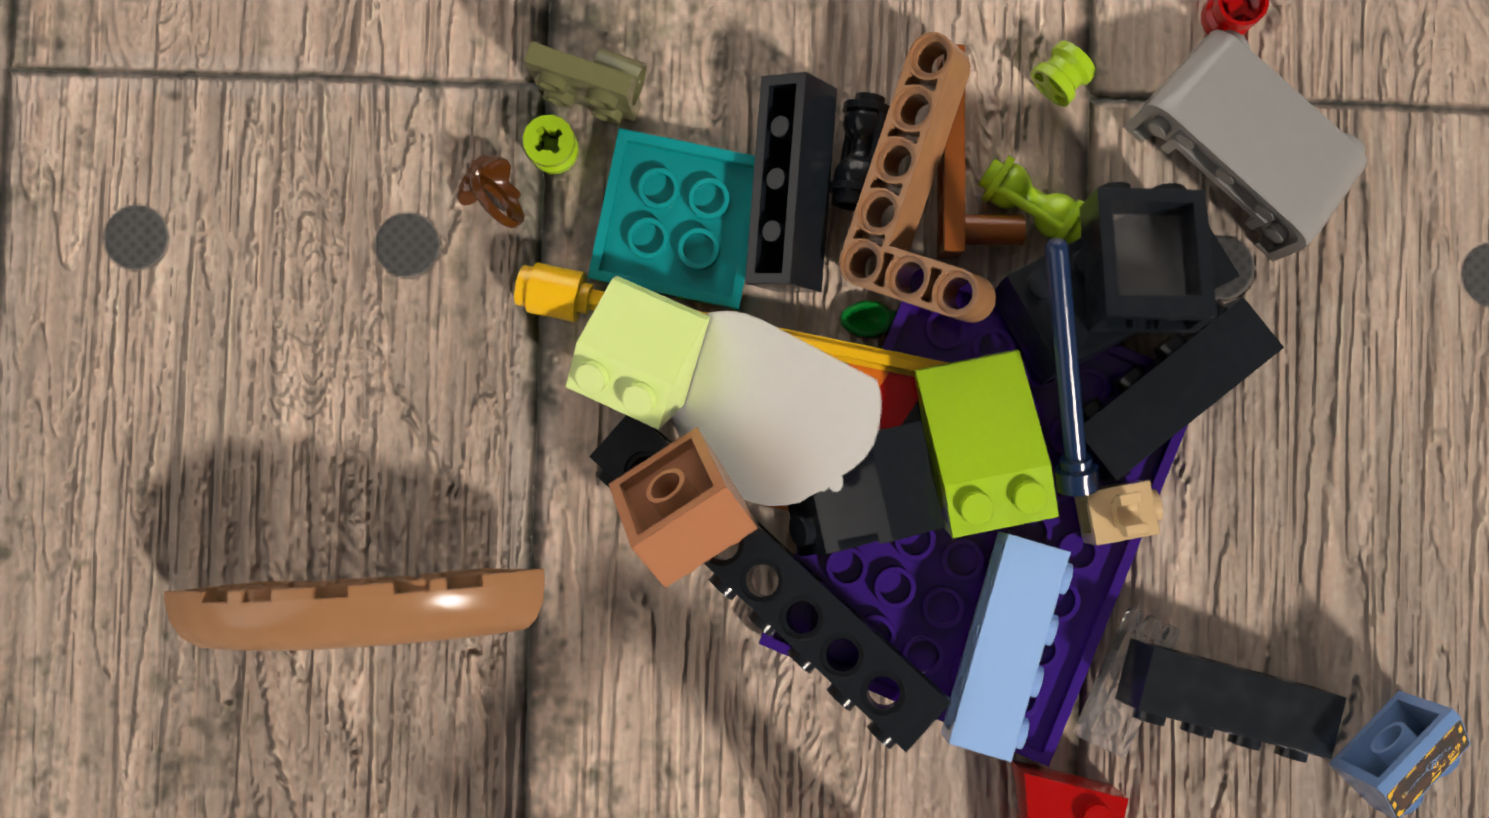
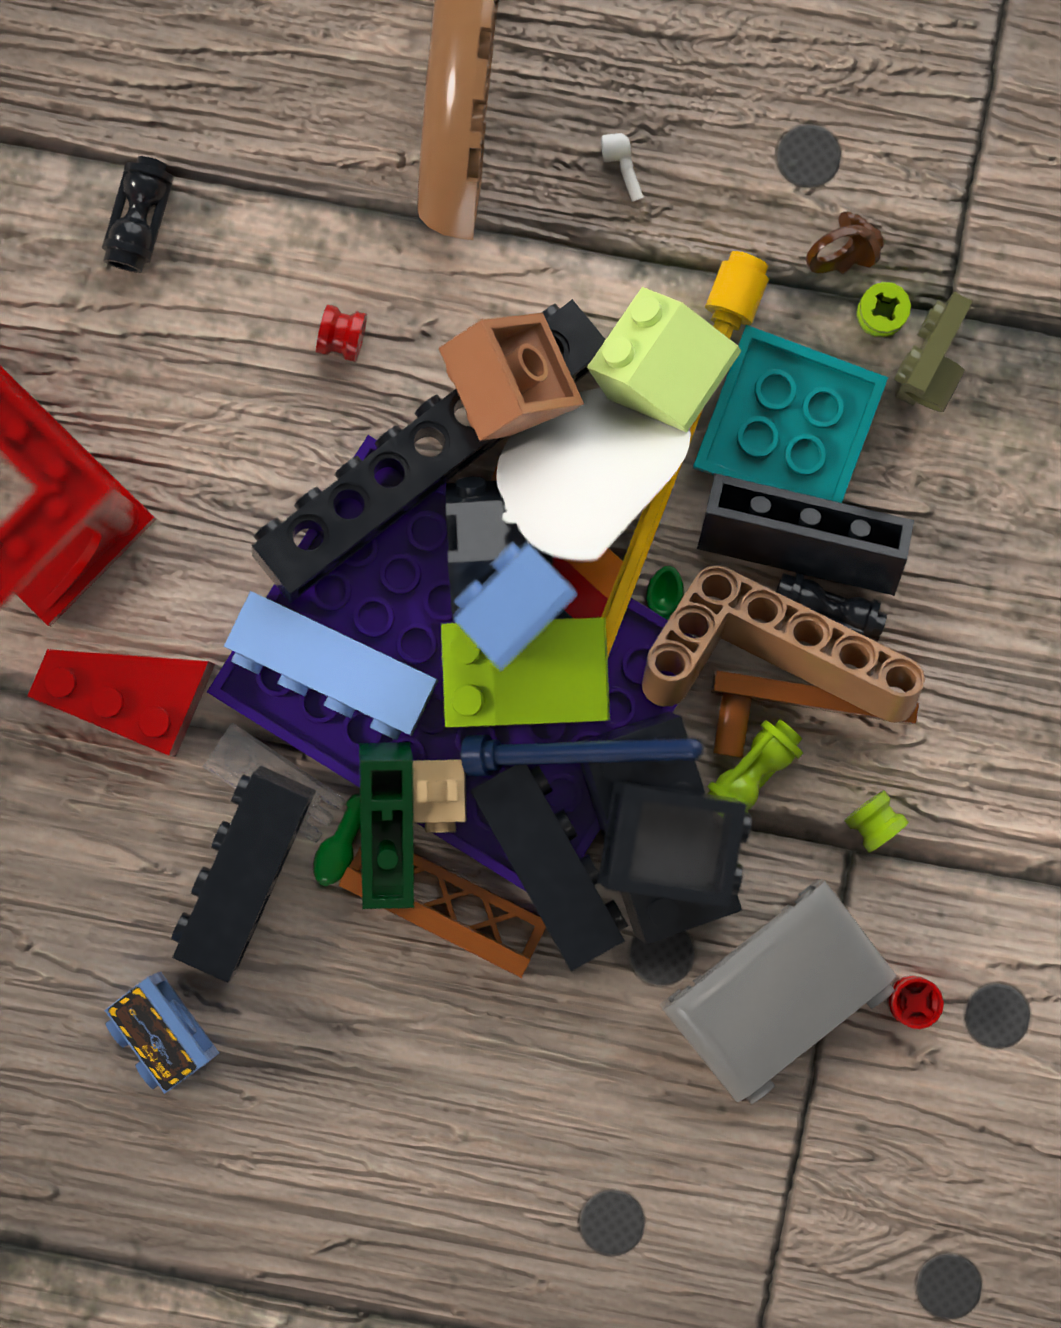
camera: 105 degrees right, 0 degrees up
none -> green piece [313,793,360,886]
none -> red wheel [316,304,367,362]
none -> dark orange fence [338,845,546,978]
none -> dark green slope [359,742,414,909]
none -> medium blue slope [453,540,577,670]
none -> white hand [601,133,643,202]

